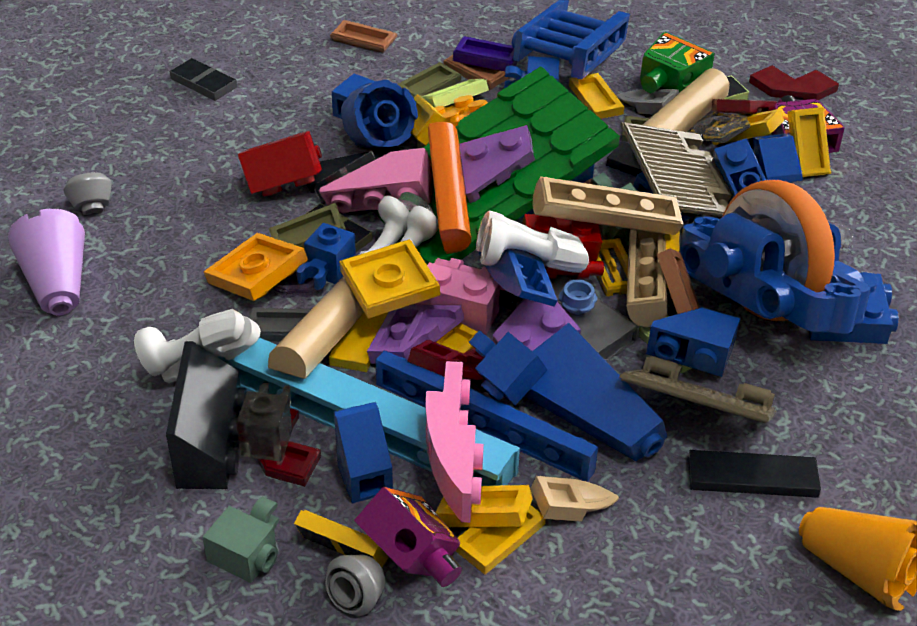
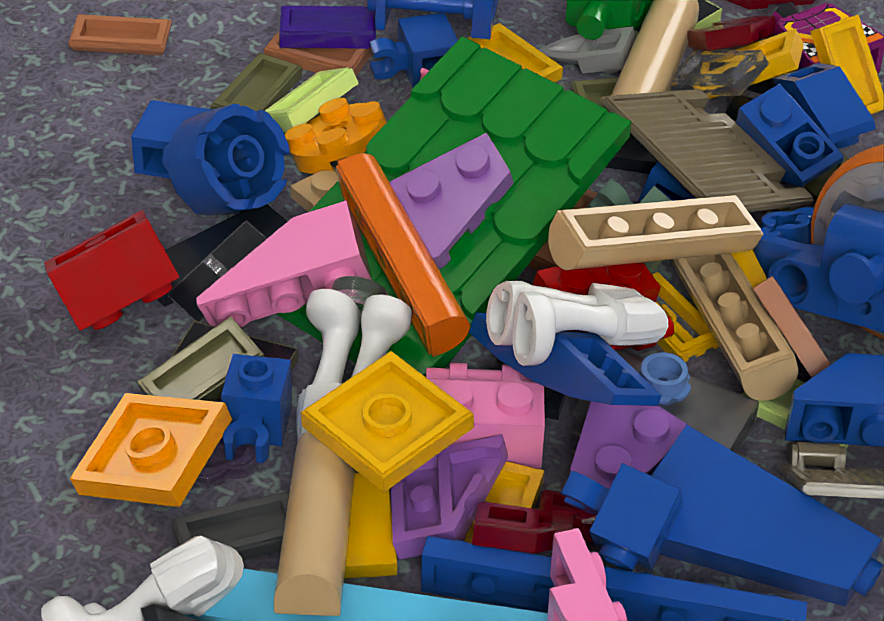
camera: 20 degrees left, 0 degrees up
yellow tile [411,94,446,145] -> none

